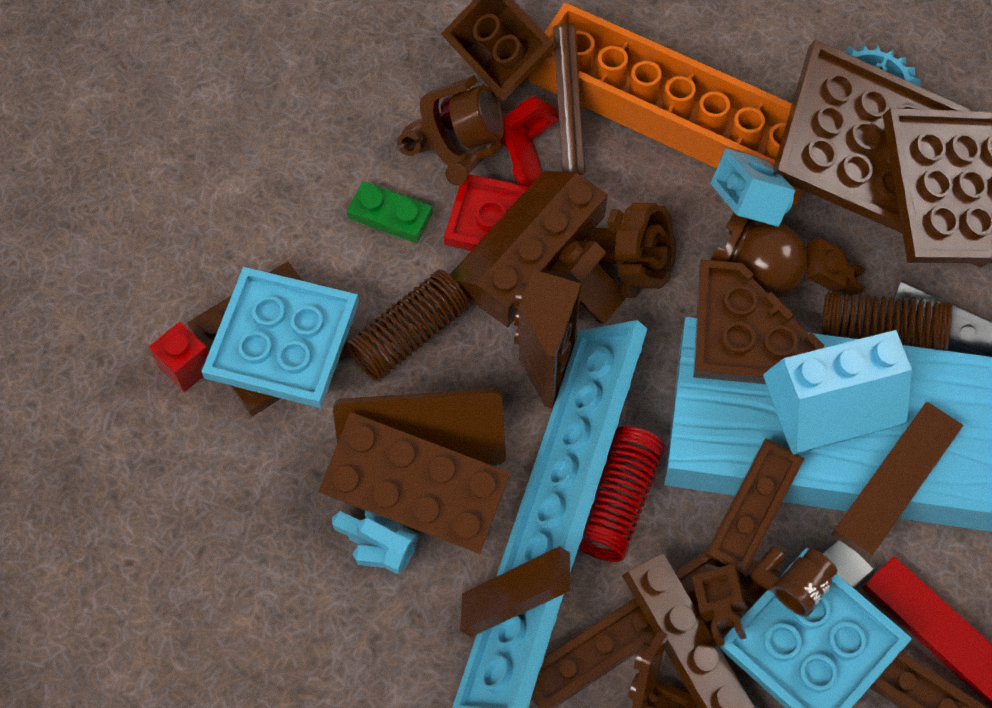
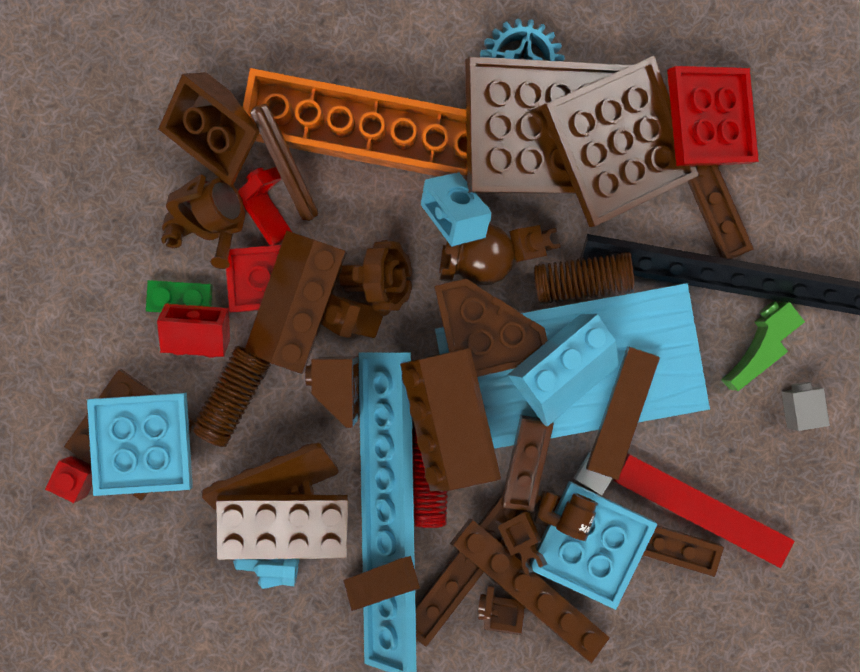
camera: 15 degrees left, 25 degrees up
none -> red brick [157,303,230,358]
none -> reddish brown slope [400,348,501,491]

